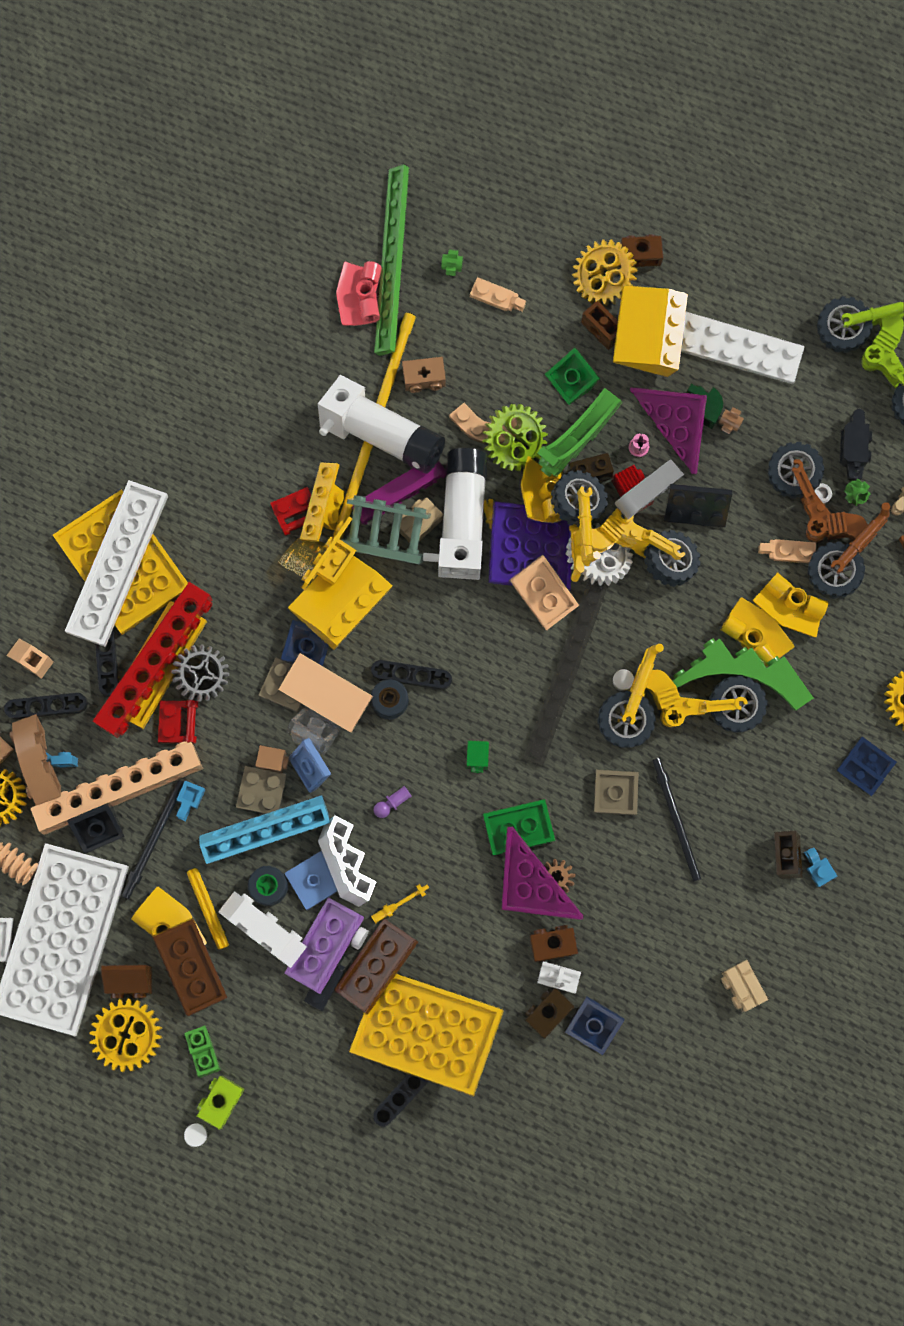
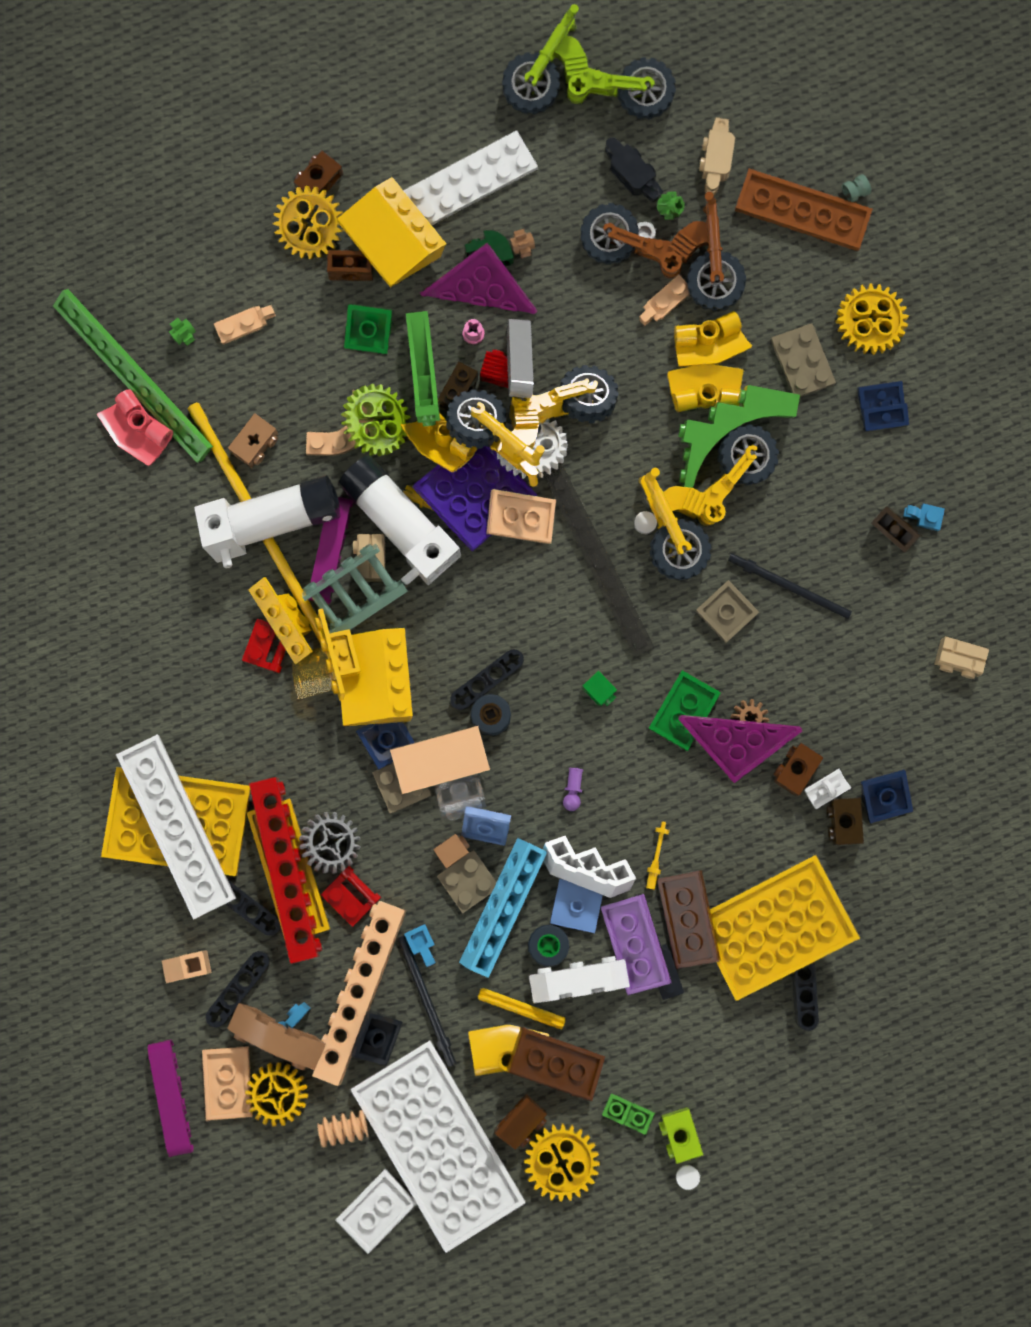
camera: 45 degrees left, 5 degrees up
white tile [351,927,369,950] -> none
black plate [664,484,732,528] -> none
none -> dark tan plate [771,323,836,397]

